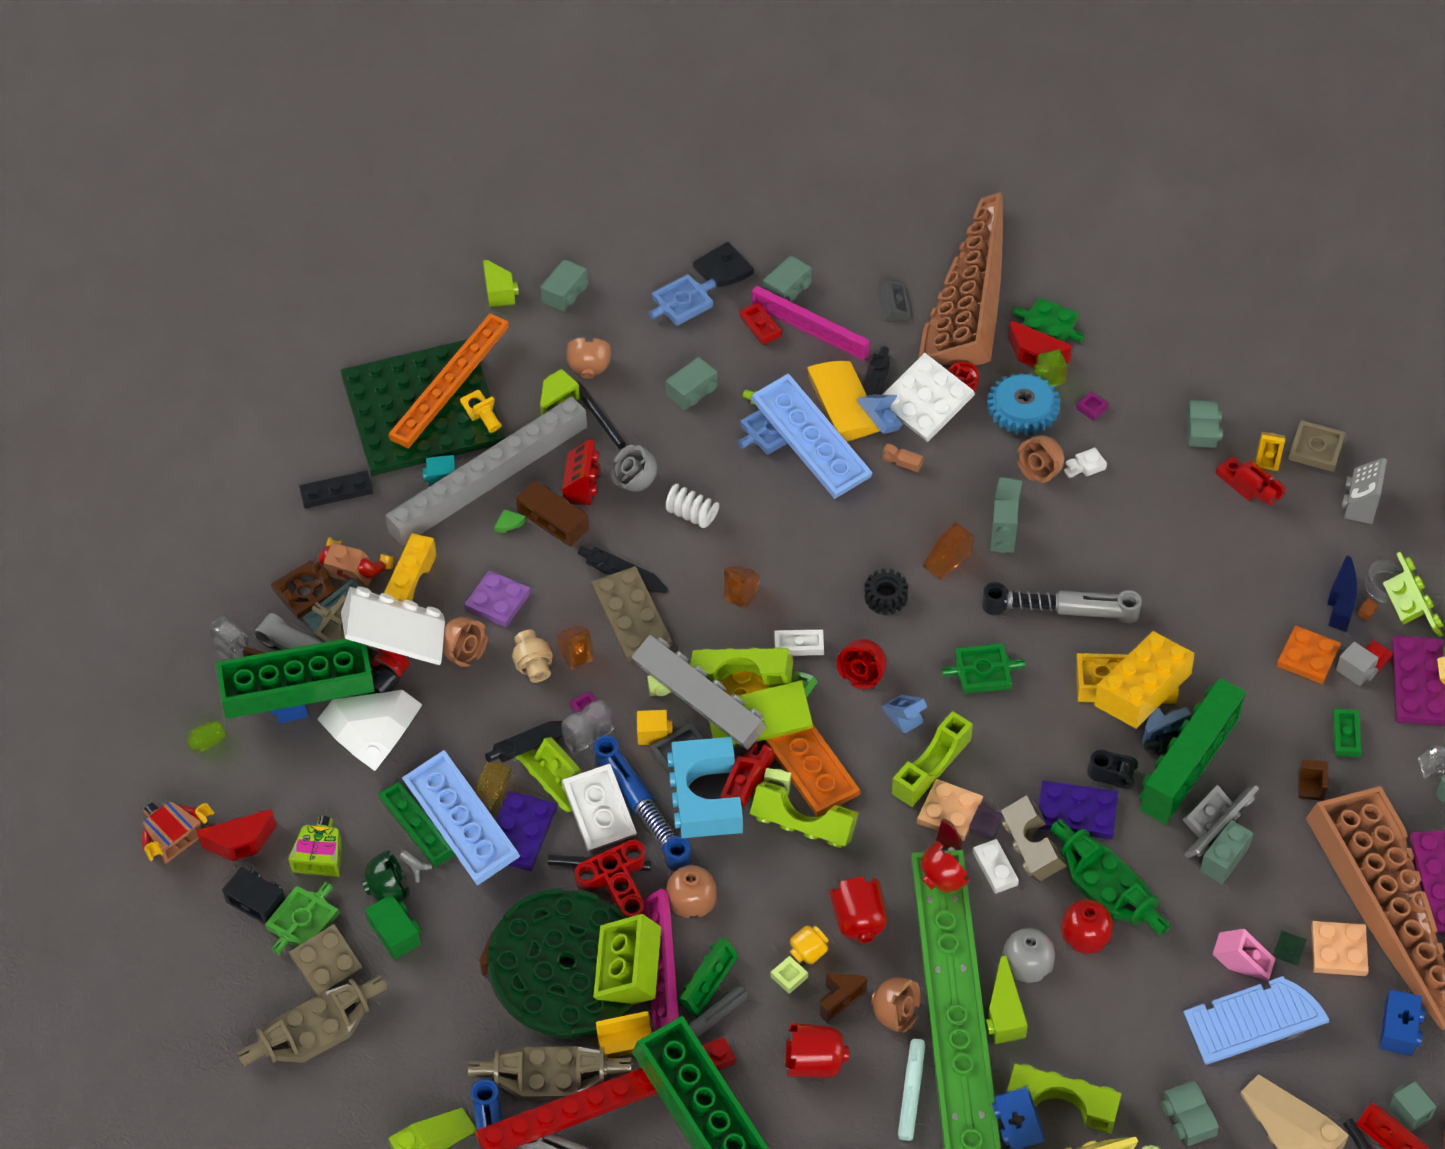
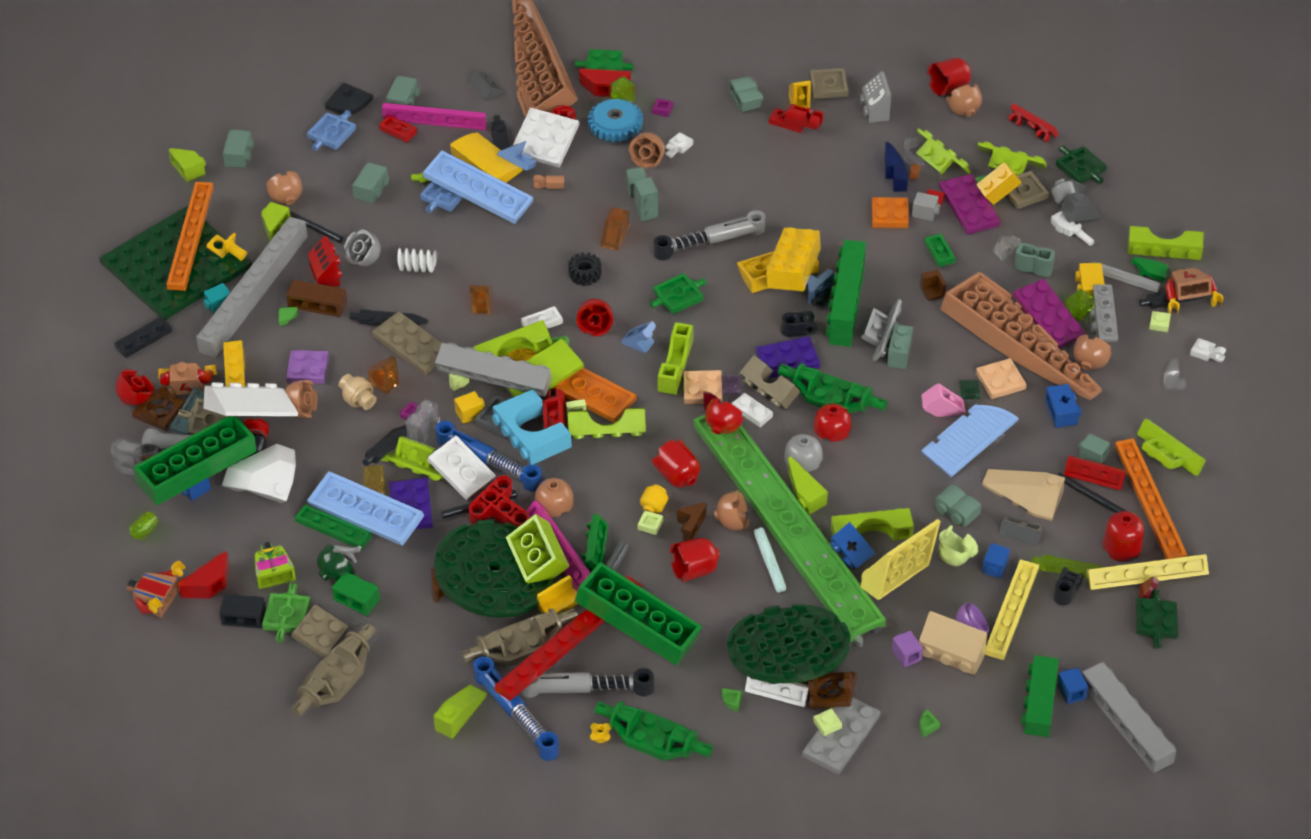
camera: 25 degrees left, 5 degrees down
none -> red cylinder [115,369,154,406]

